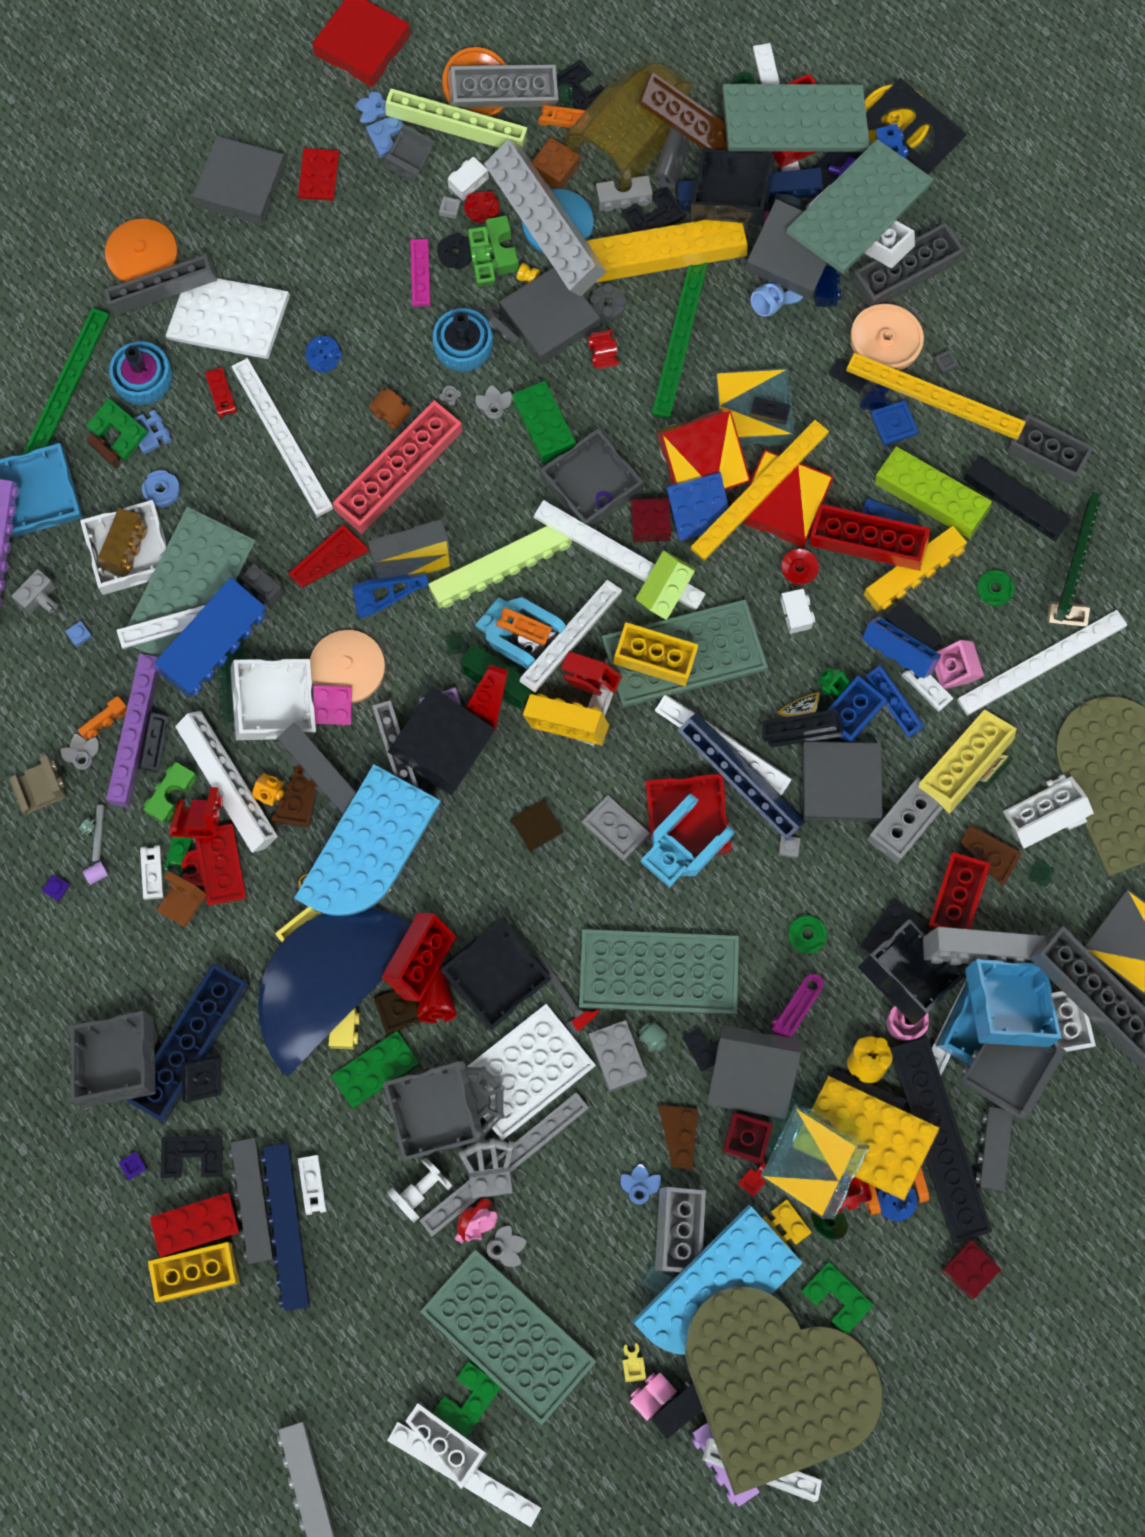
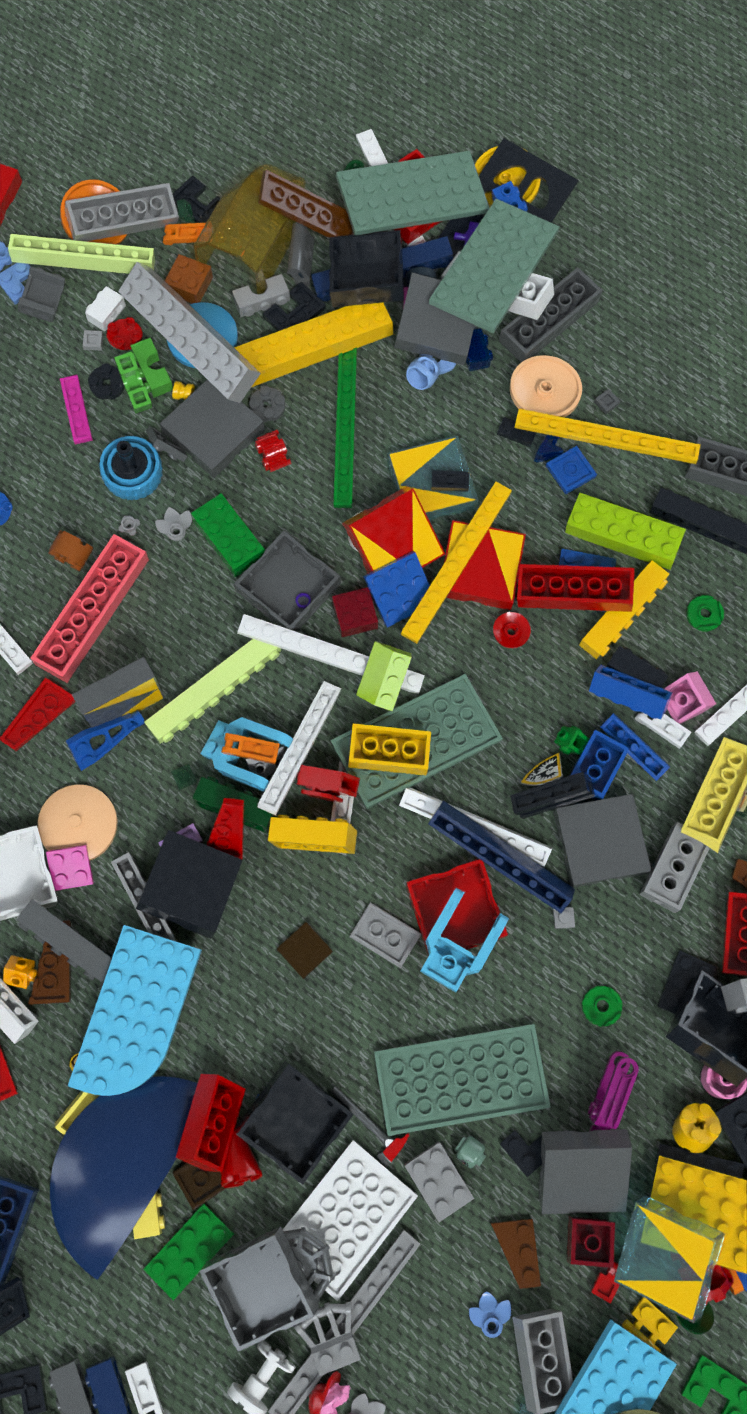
camera: 15 degrees left, 0 degrees up
white piece [780,589,815,634] -> none

